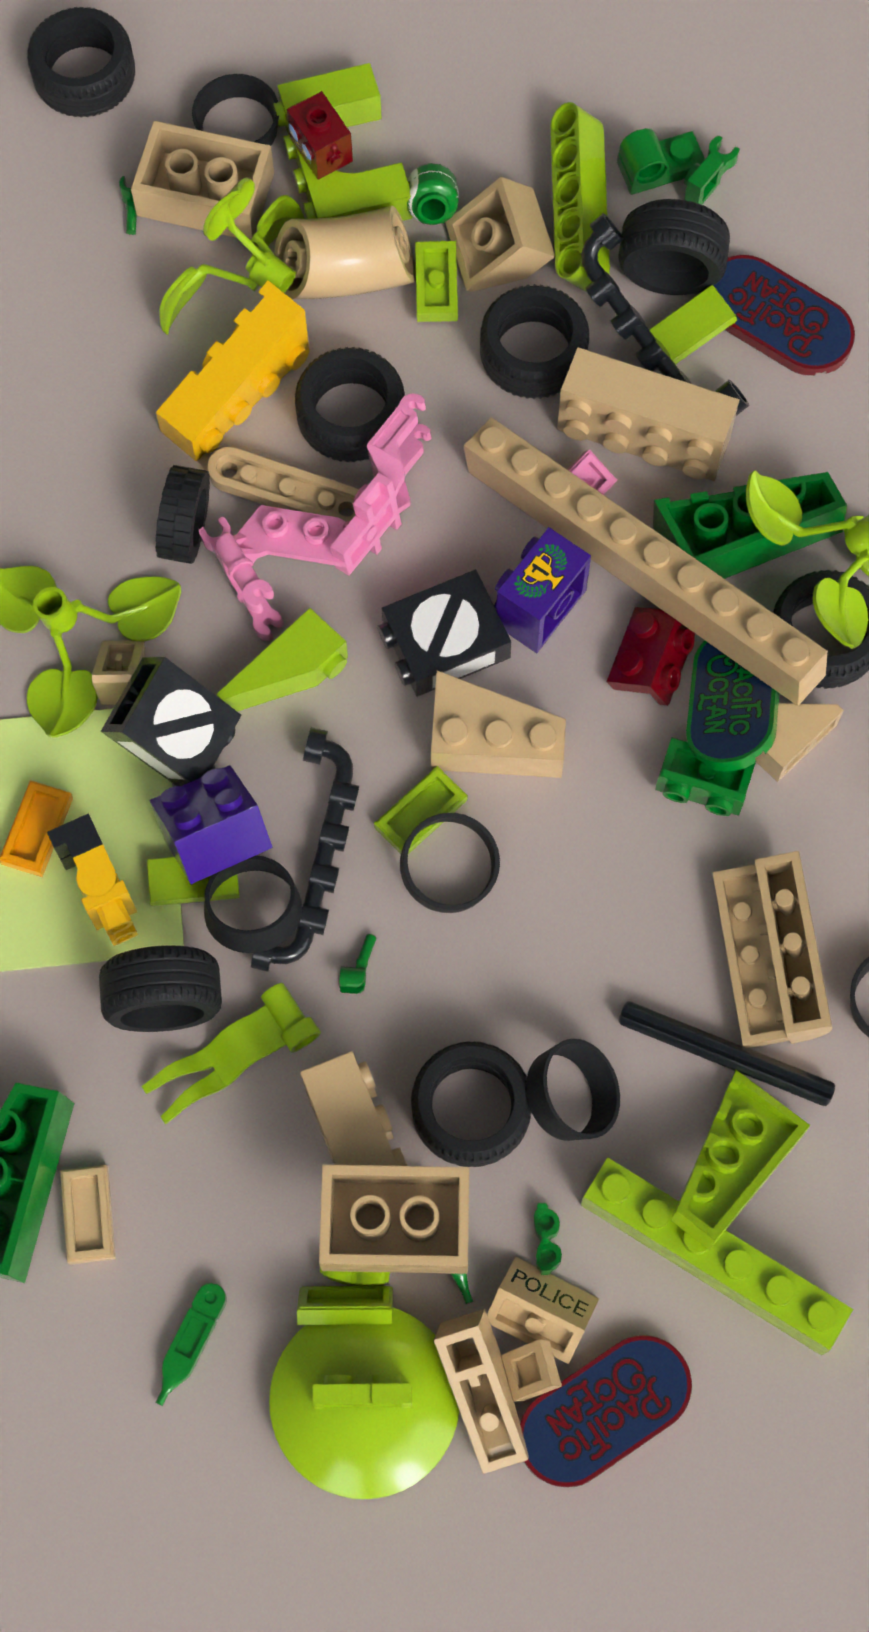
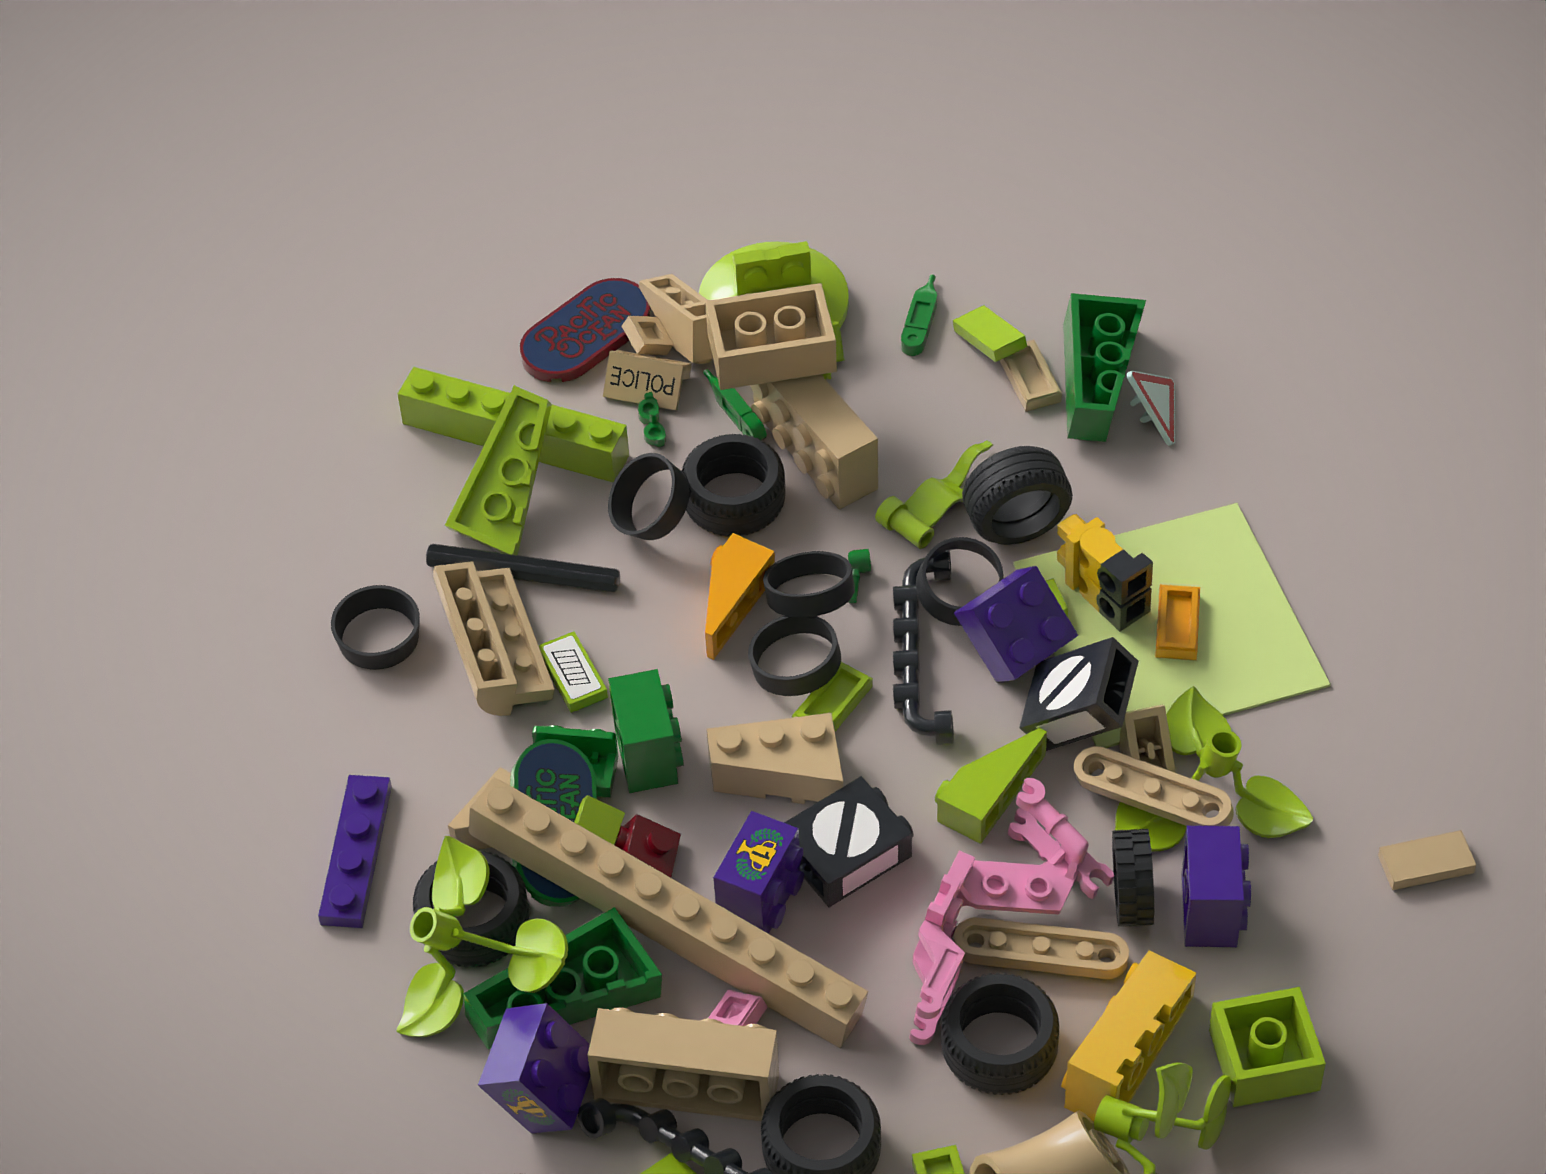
camera: 170 degrees right, 20 degrees down
none -> brick [478,1003,591,1134]
none -> tile [538,631,608,713]
none -> lime tile [574,795,625,845]
none -> green brick [608,669,684,794]
none -> light orange slope [705,533,775,660]
none -> black tyre [763,551,855,618]
none -> lime tile [952,305,1027,362]
none -> tan plate [1074,746,1234,826]
none -> dark purple brick [1181,825,1251,948]
none -> lime brick [1209,987,1326,1107]

